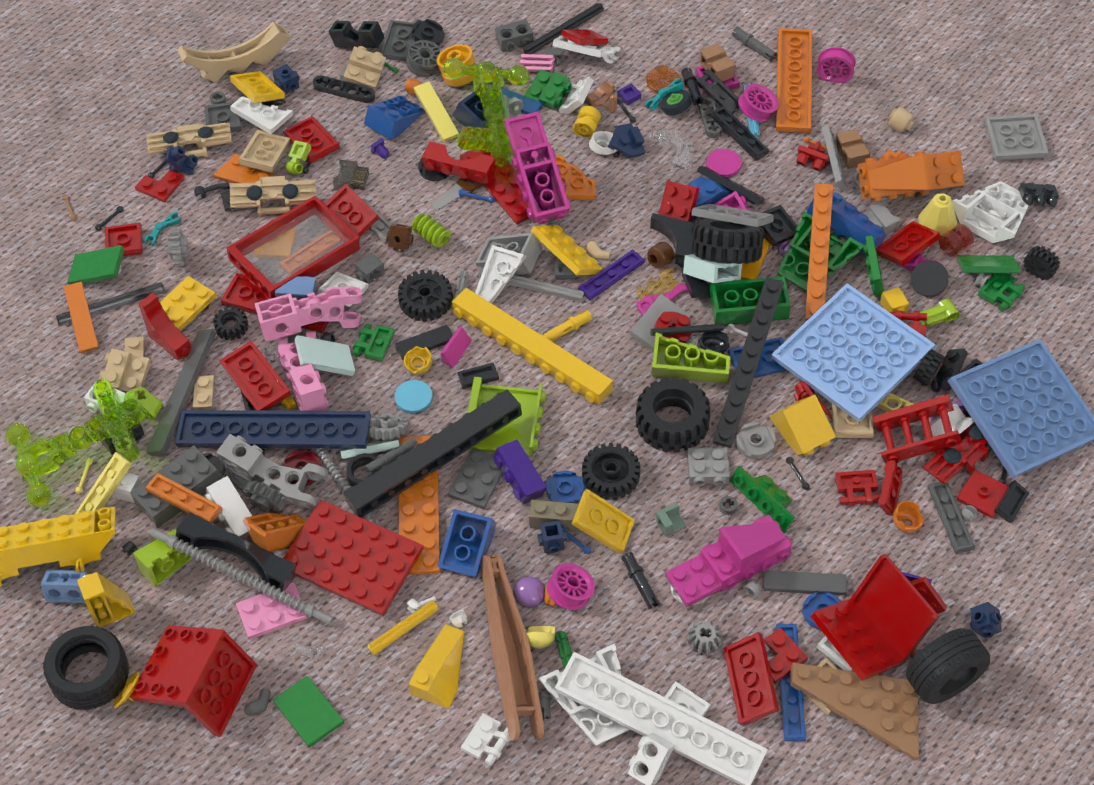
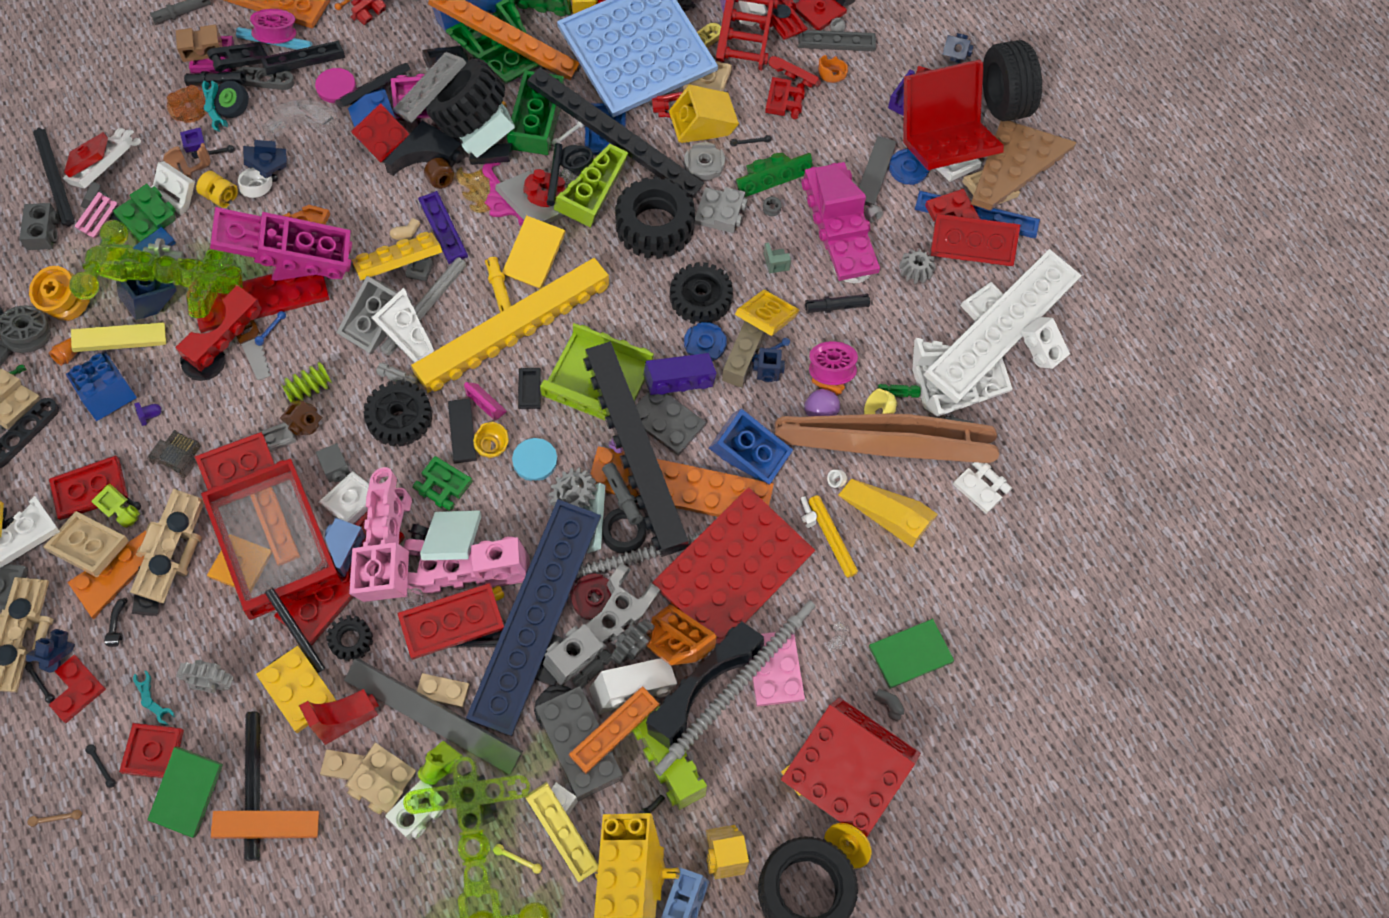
camera: 80 degrees left, 10 degrees up
none -> black bar [264,587,325,673]
none -> yellow tile [502,215,566,289]

